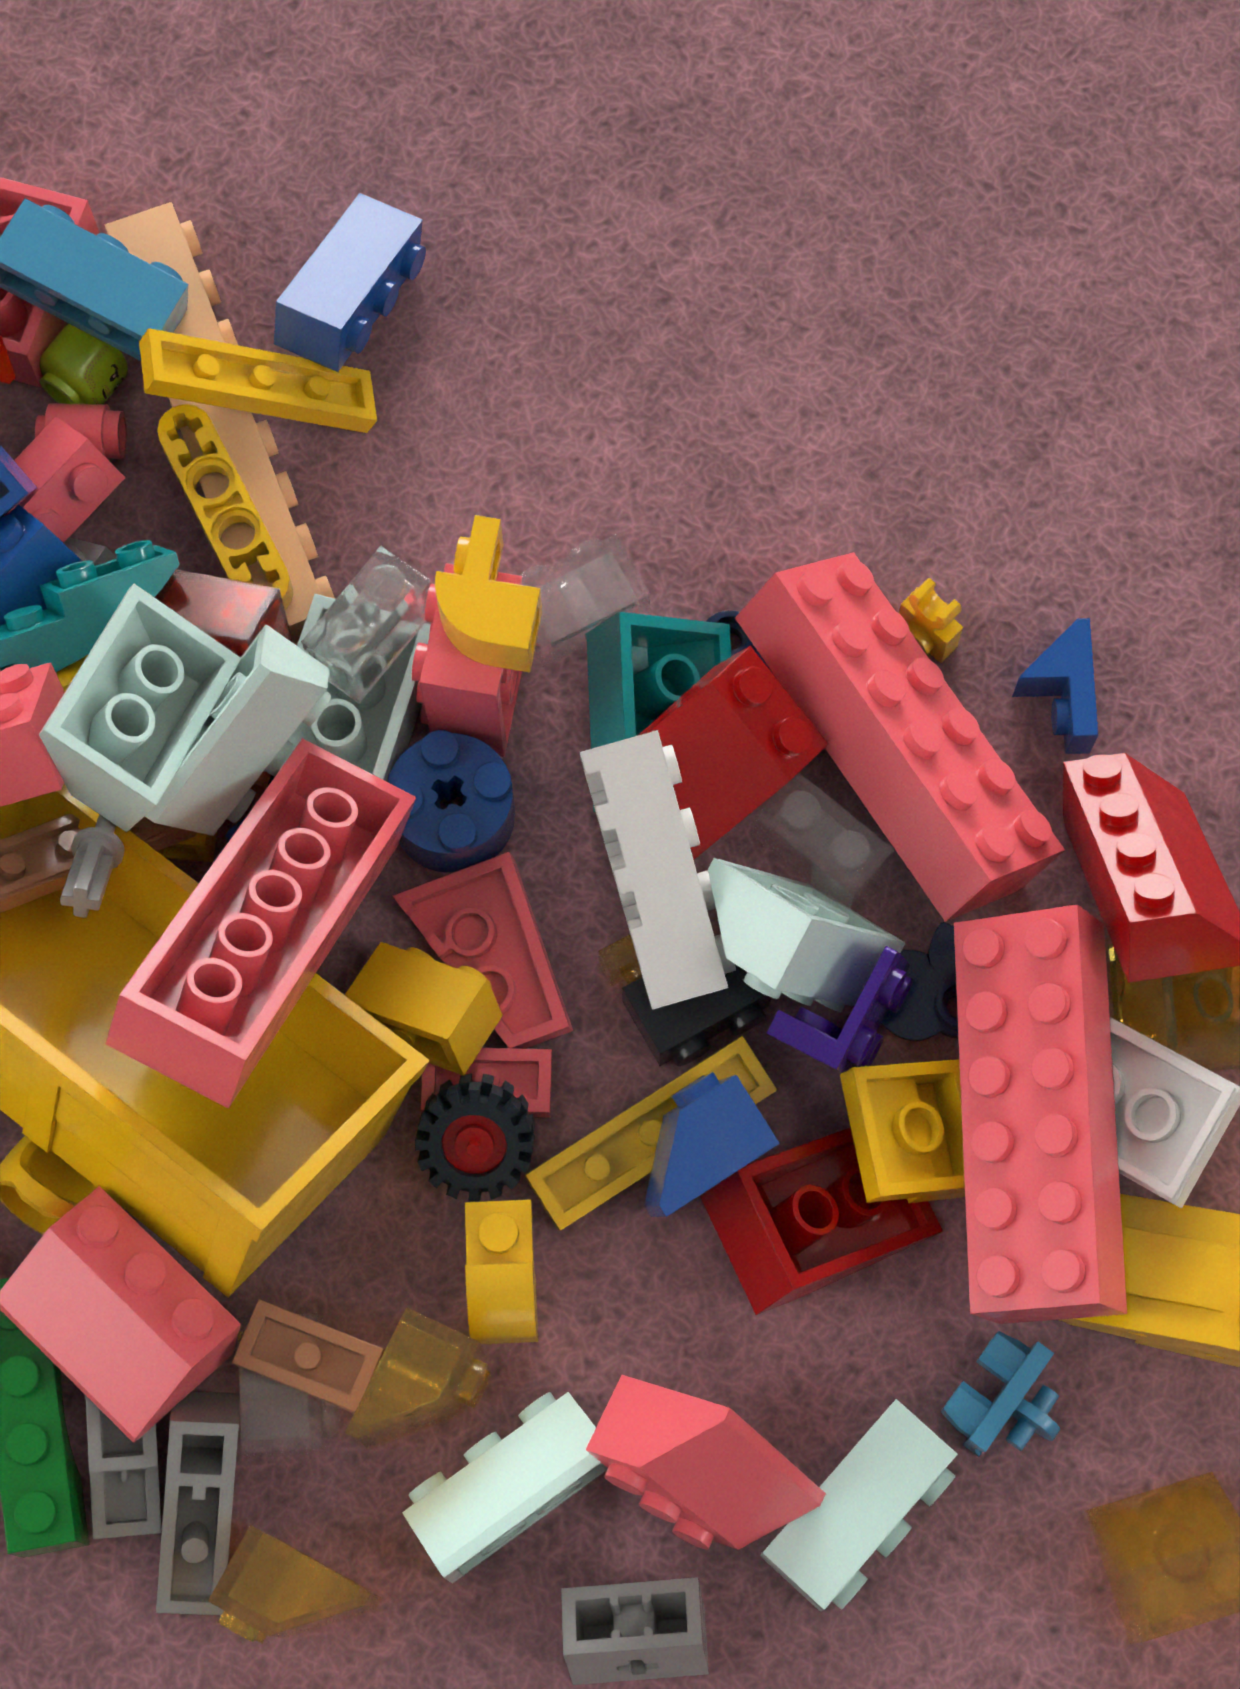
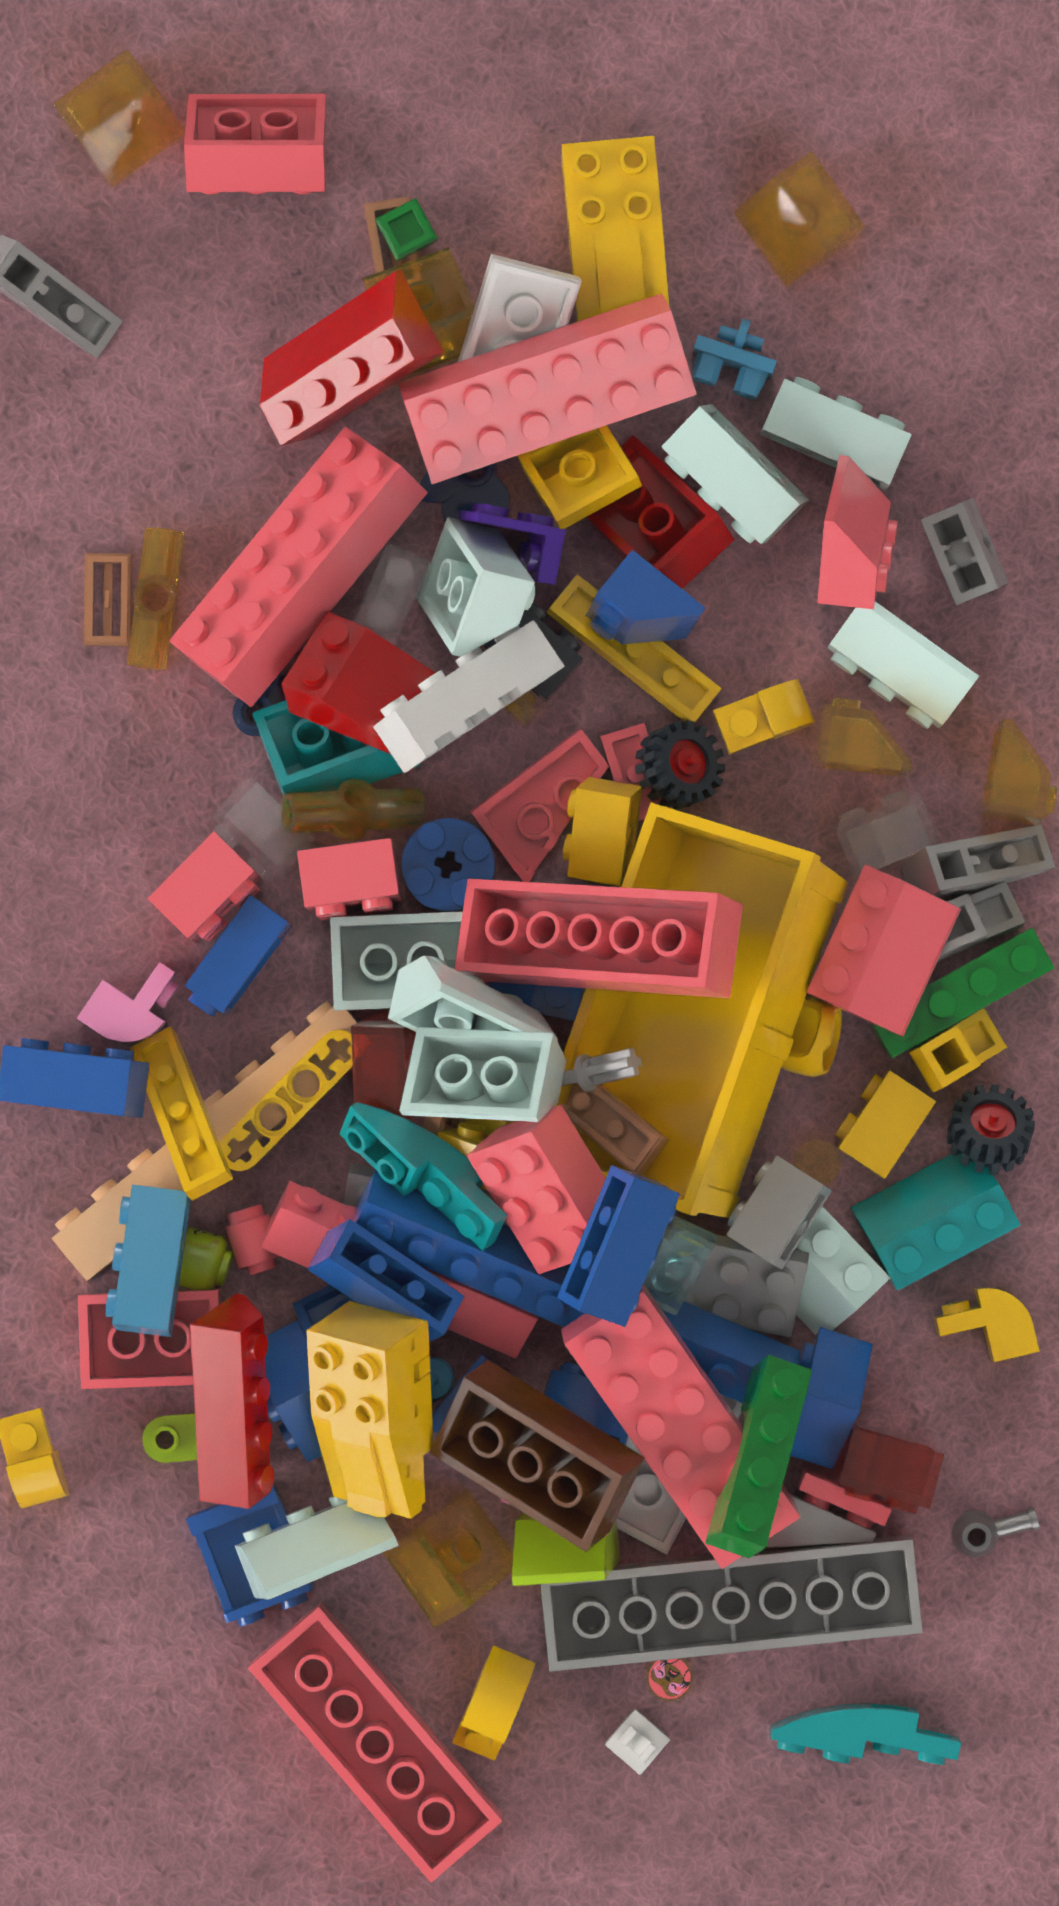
camera: 110 degrees left, 15 degrees up
nougat plate [232,1299,385,1415] -> none
clear brick [301,546,432,704] -> none
yellow brick [435,515,542,673] -> none
yellow plate [899,578,963,663] -> none
blue slope [1012,618,1098,754] -> none
none -> bright pink brick [77,962,179,1042]
none -> nougat tile [84,553,132,647]
none -> clear yellow piece [127,527,185,671]
none -> coral brick [147,831,262,943]
none -> blue window [184,895,293,1017]
none -> clear yellow piece [281,779,425,841]
none -> light aqua slope [661,404,810,544]

